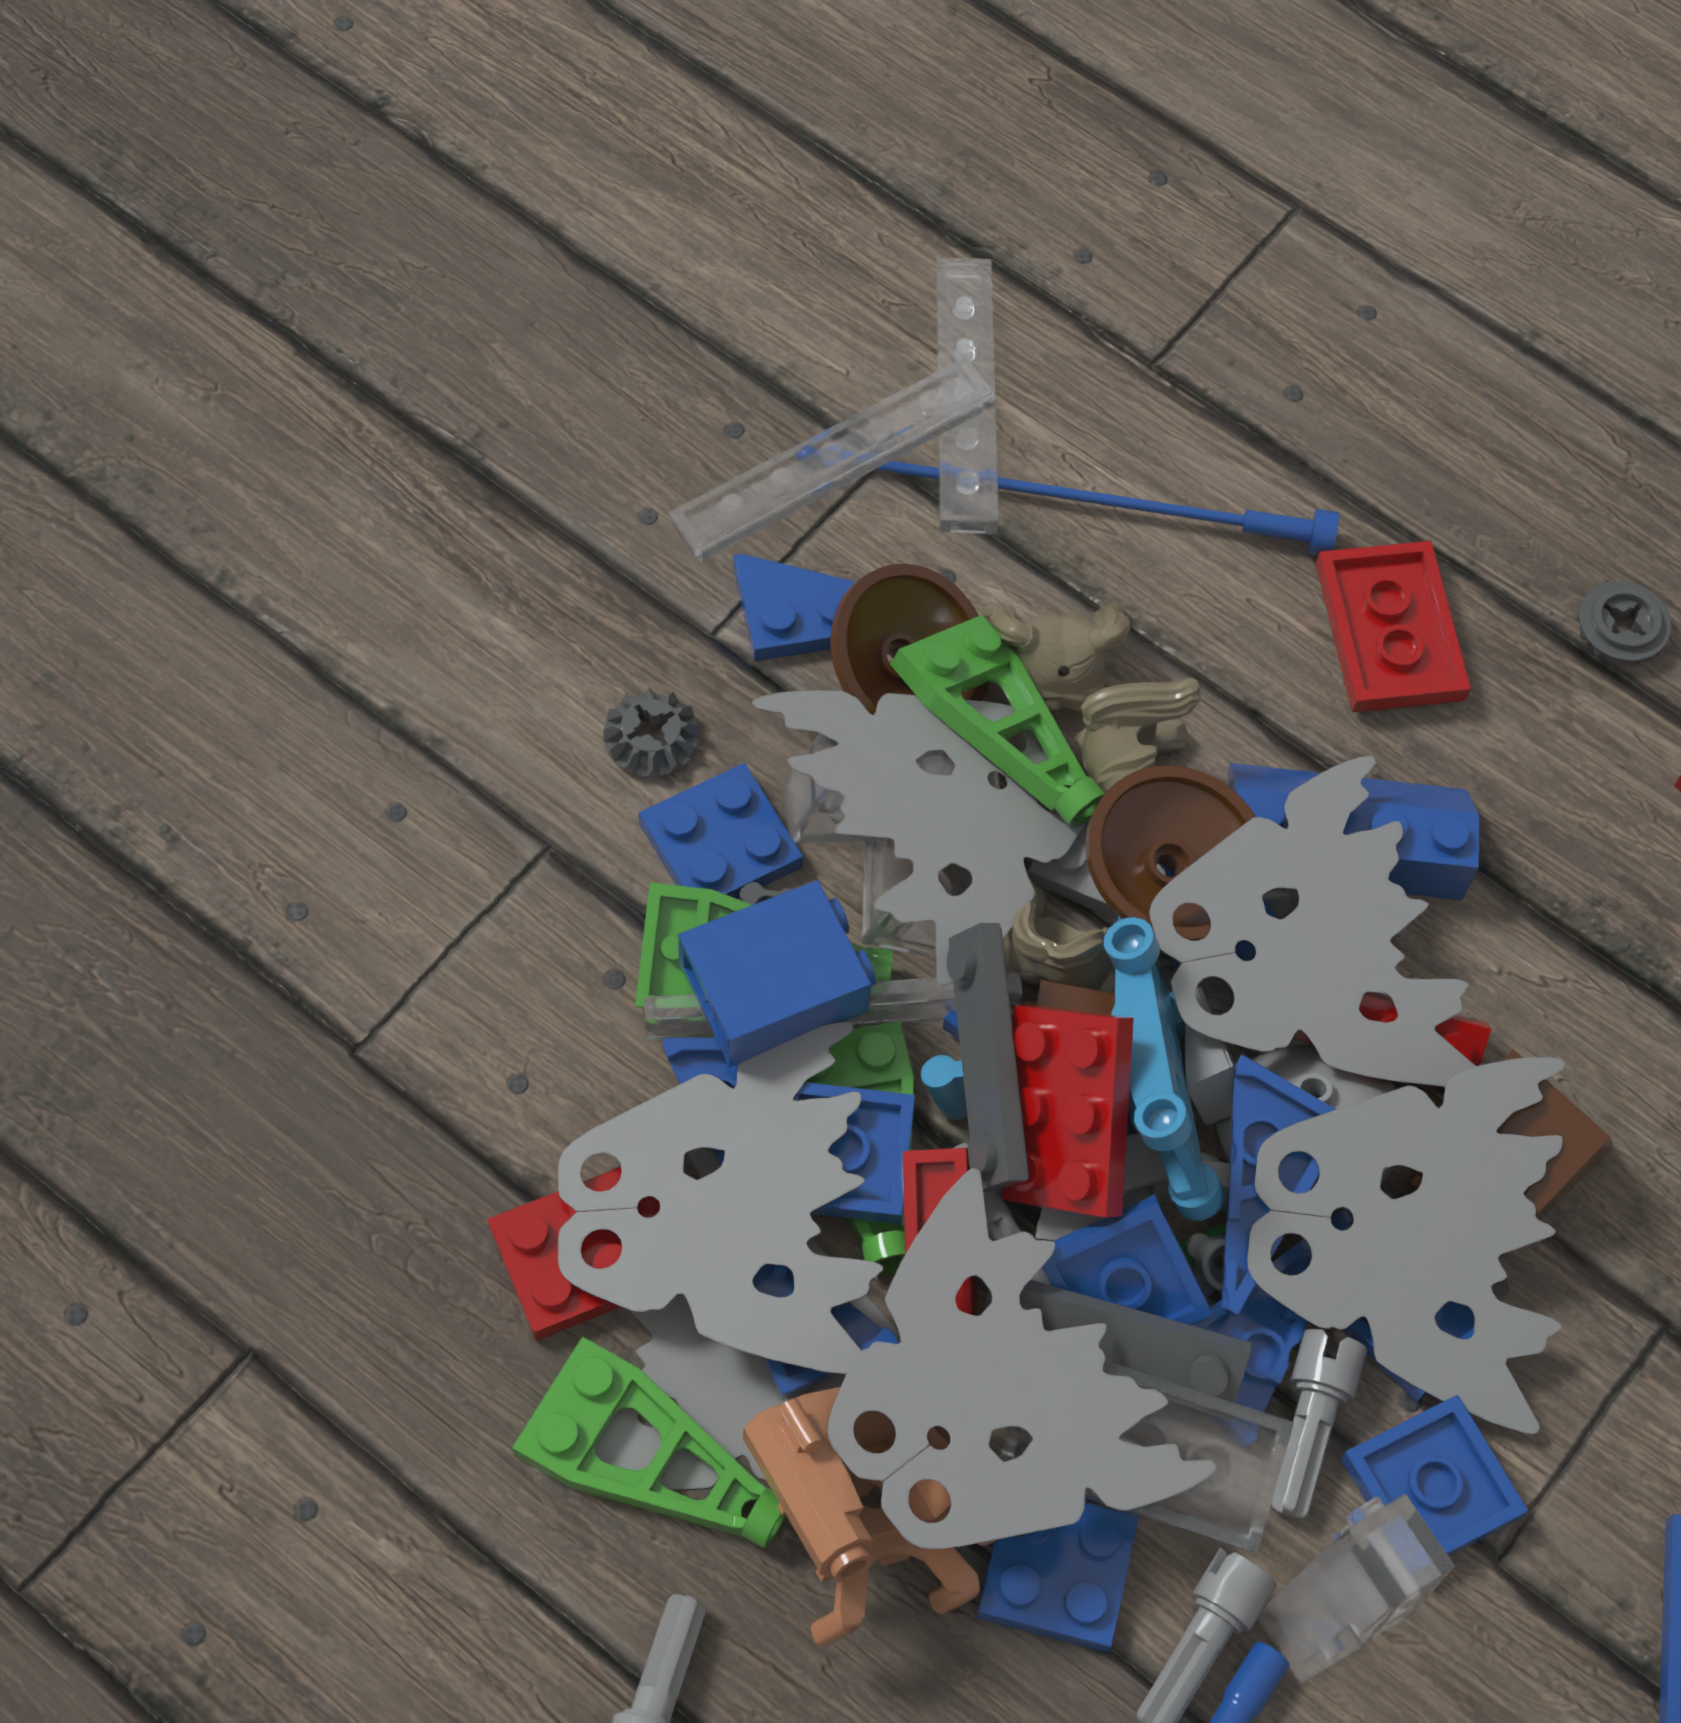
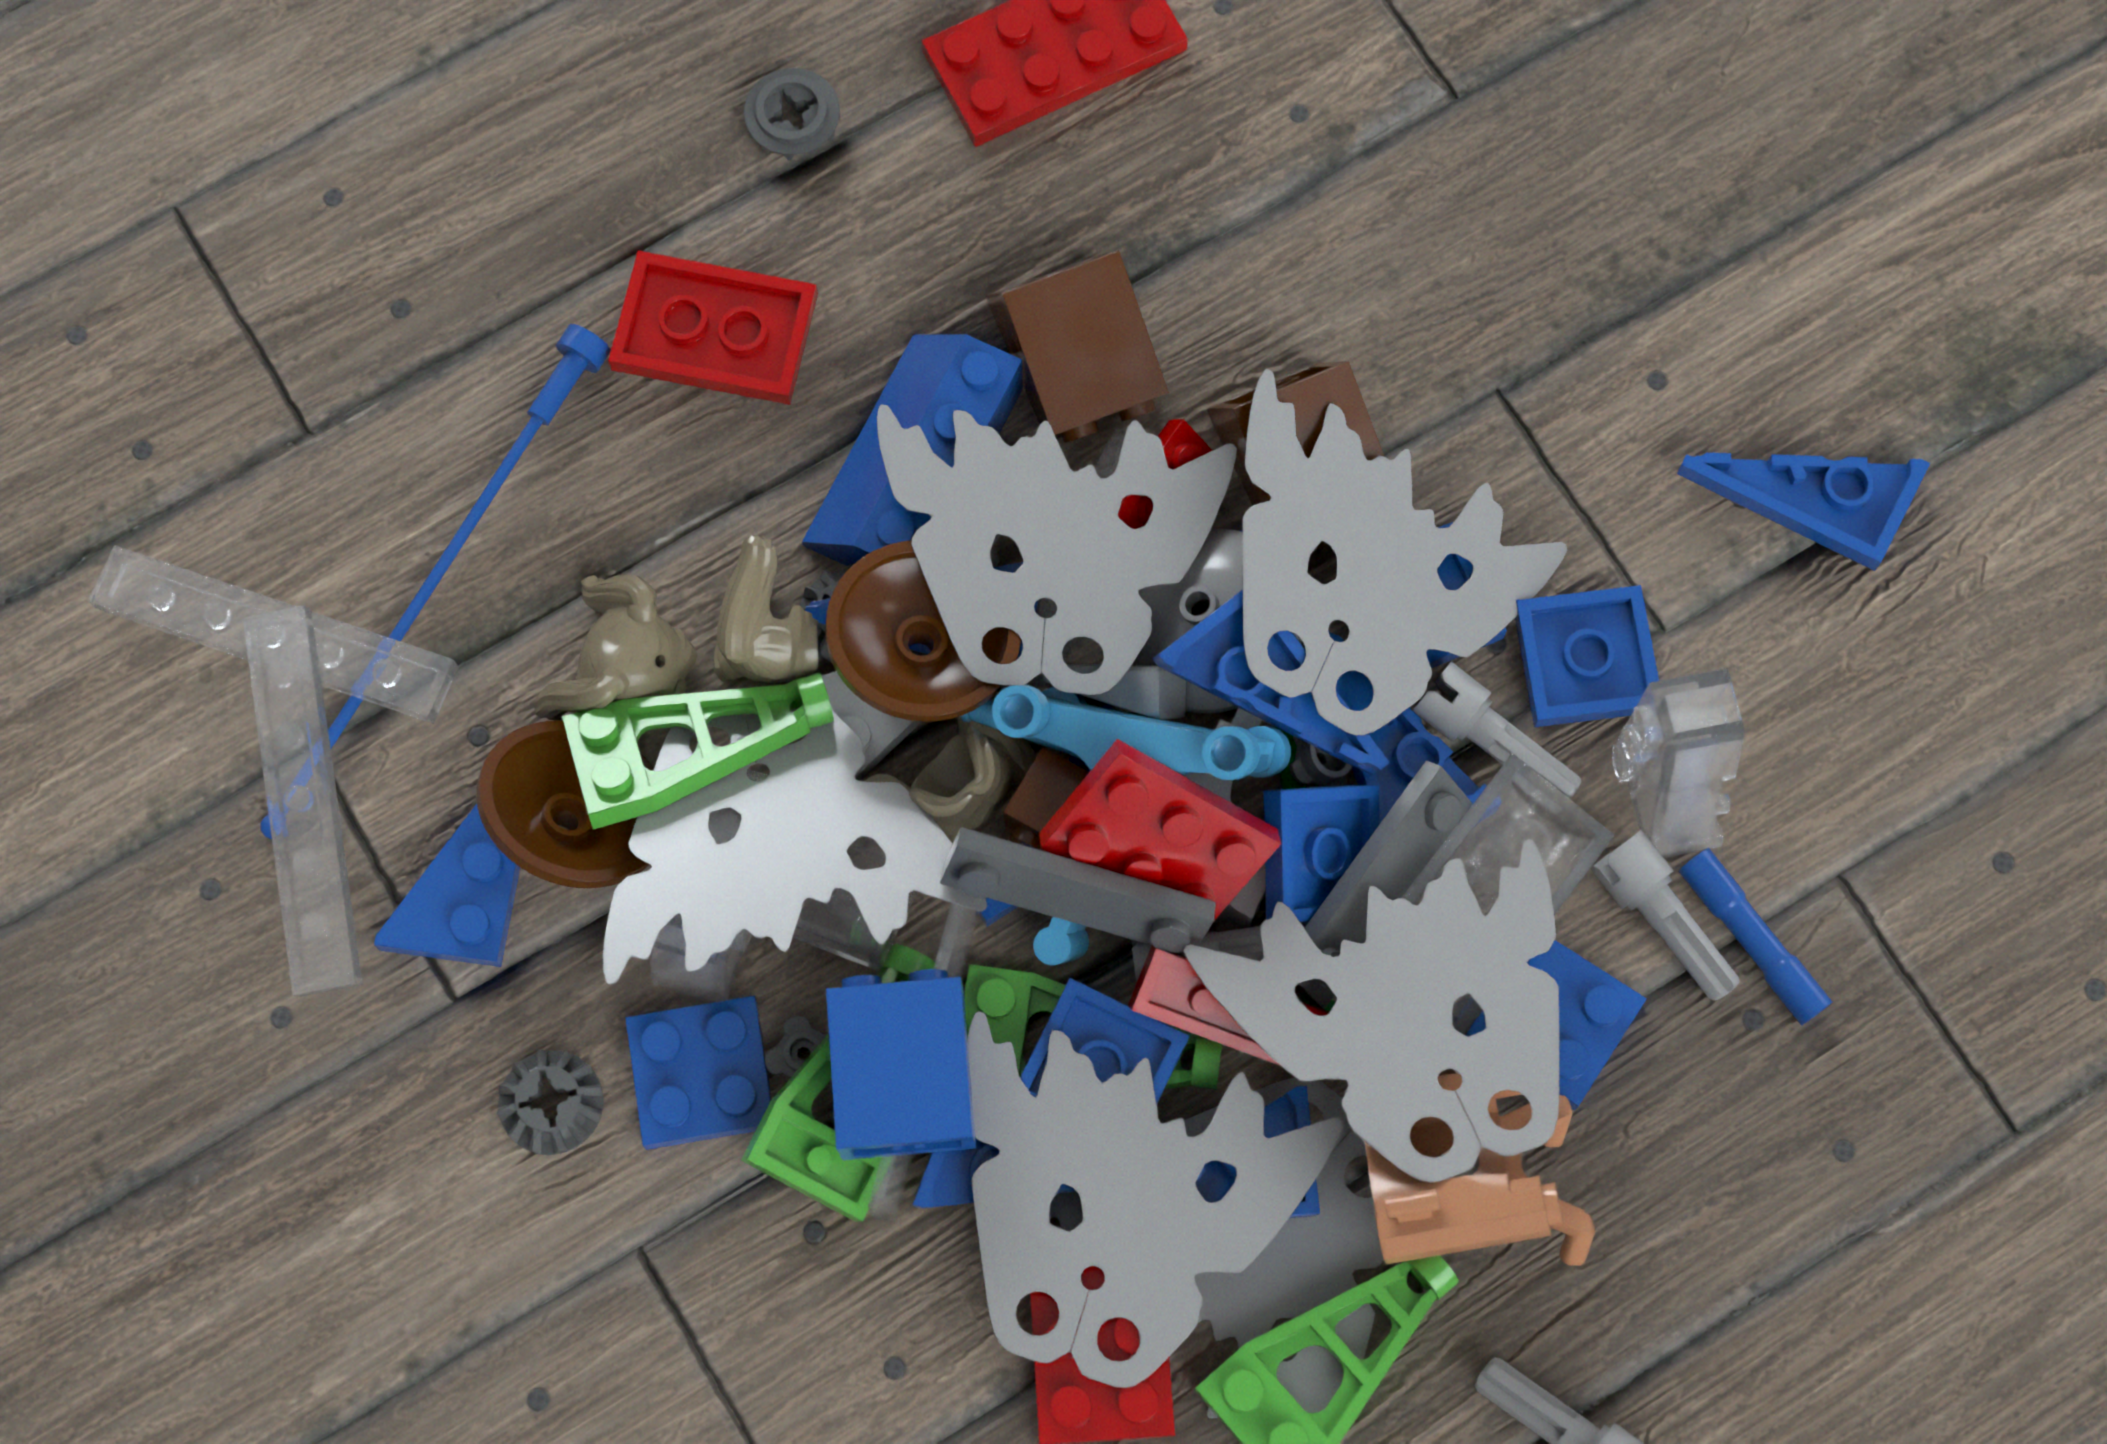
camera: 65 degrees left, 10 degrees up
none -> reddish brown slope [986,250,1169,443]

